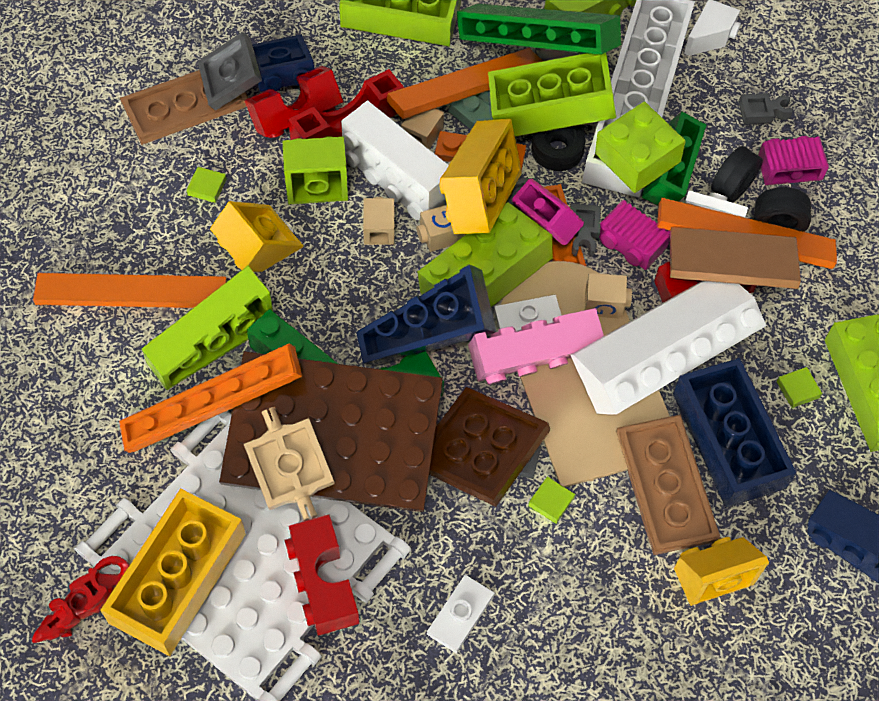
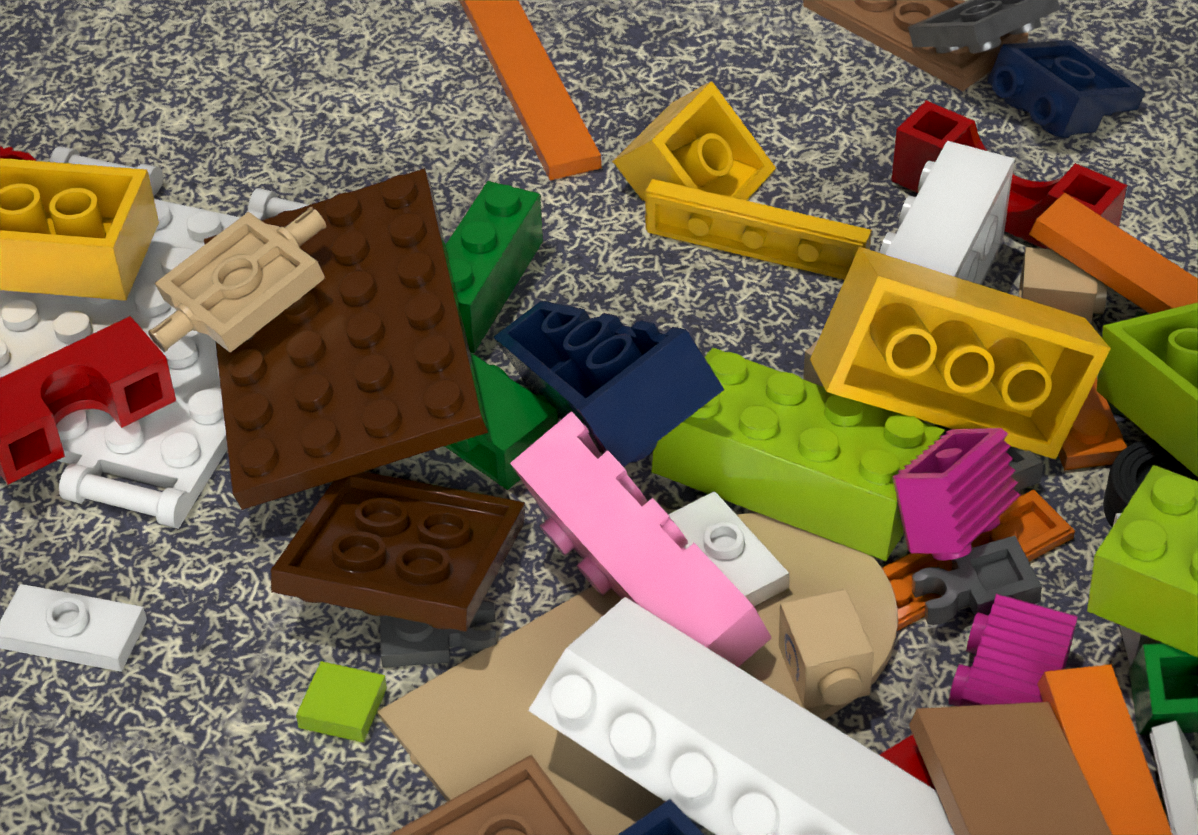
camera: 75 degrees right, 15 degrees down
orange tile [119,343,302,453] -> none
lime wedge [142,266,273,390] -> none
lime tile [186,167,227,203] -> none
red arch [244,66,343,138] -> none
lime brick [282,136,348,205] -> none
tan brick [363,197,394,245] -> none
none -> yellow tile [645,179,872,280]

